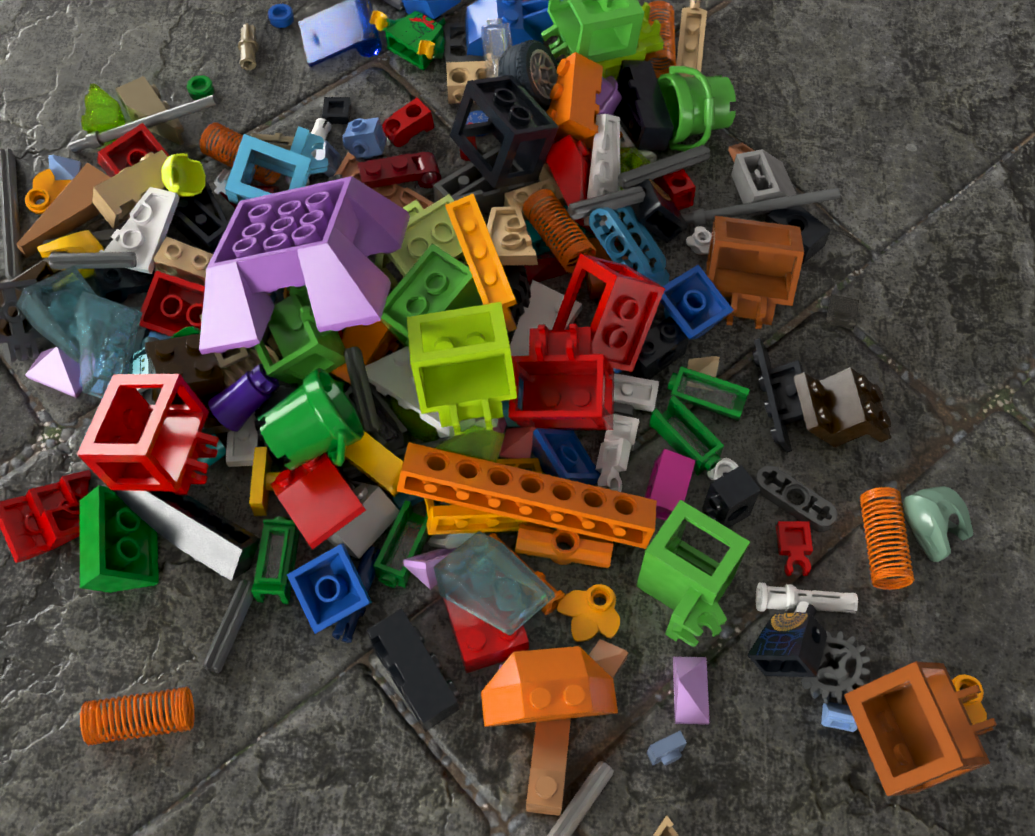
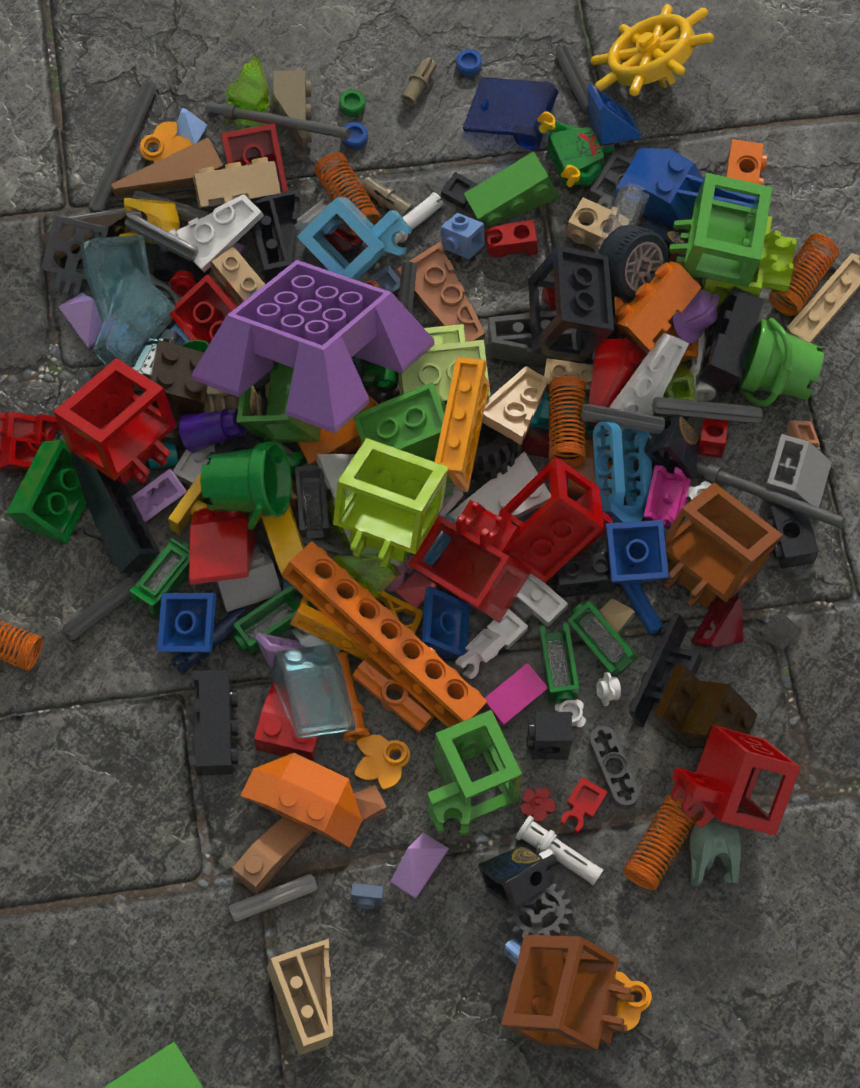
camera: 30 degrees right, 5 degrees up
neon yellow hair [161,154,206,197] -> none
sand blue plate [315,140,341,178] -> none
dark grey axle [344,346,380,434] -> none
dark red plate [357,152,442,188] -> none
none -> lavender slope [132,469,187,522]
none -> red plate [170,271,197,296]
none -> blue tile [342,122,368,150]
none -> bright green wedge [464,151,561,229]
none -> red plant [520,787,557,823]
none -> white plate [596,672,621,706]
none -> blue axle [621,584,663,635]
none -> dark pink hinge [644,465,691,529]
none -> red piece [670,725,801,836]
none -> dark red slope [691,596,744,647]

